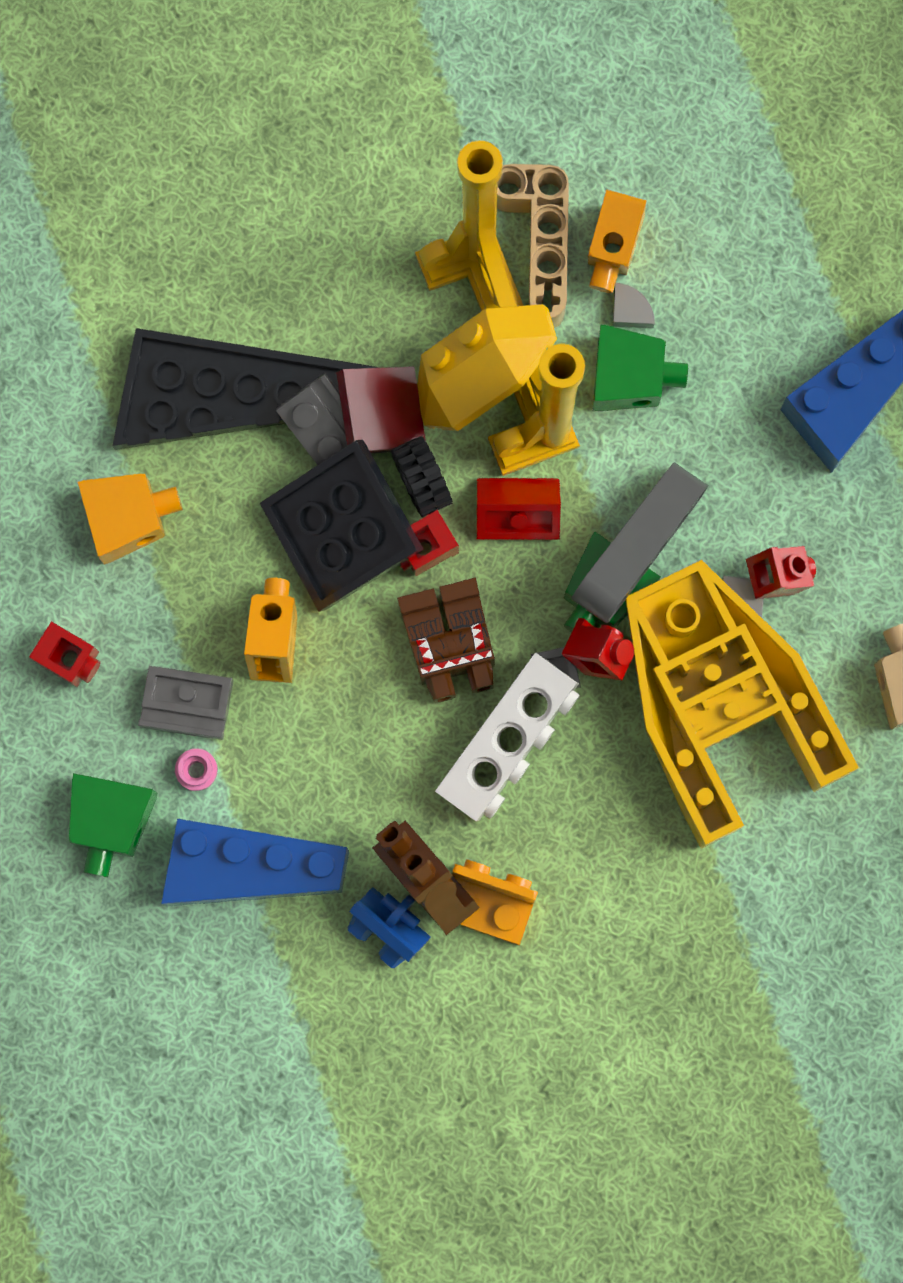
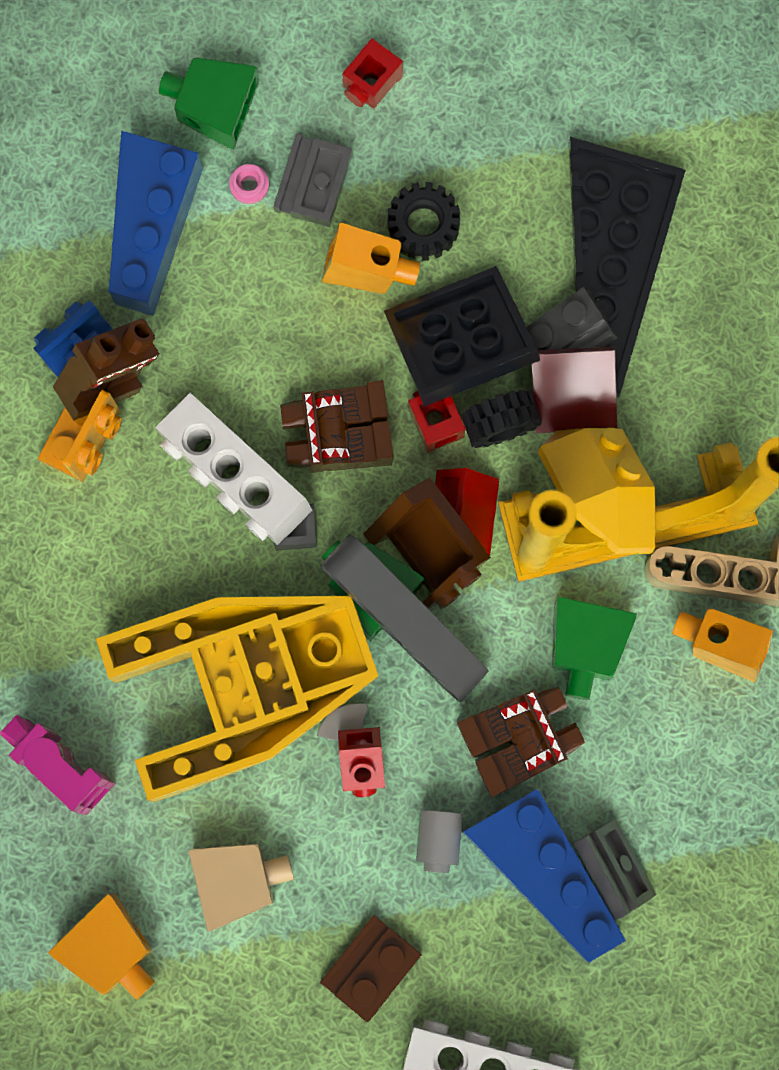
camera: 95 degrees right, 0 degrees up
light orange torso [78,474,183,564] -> none
red brick [562,618,634,681] -> none
light grey tile [613,283,655,328] -> none
none -> dark pink hips [0,715,115,815]
none -> reddish brown panel [363,477,491,610]
none -> black tyre [388,182,460,261]
none -> light grey brick [416,810,463,873]
none -> reddish brown hips [457,687,585,798]
none -> flat silver plate [573,819,657,921]

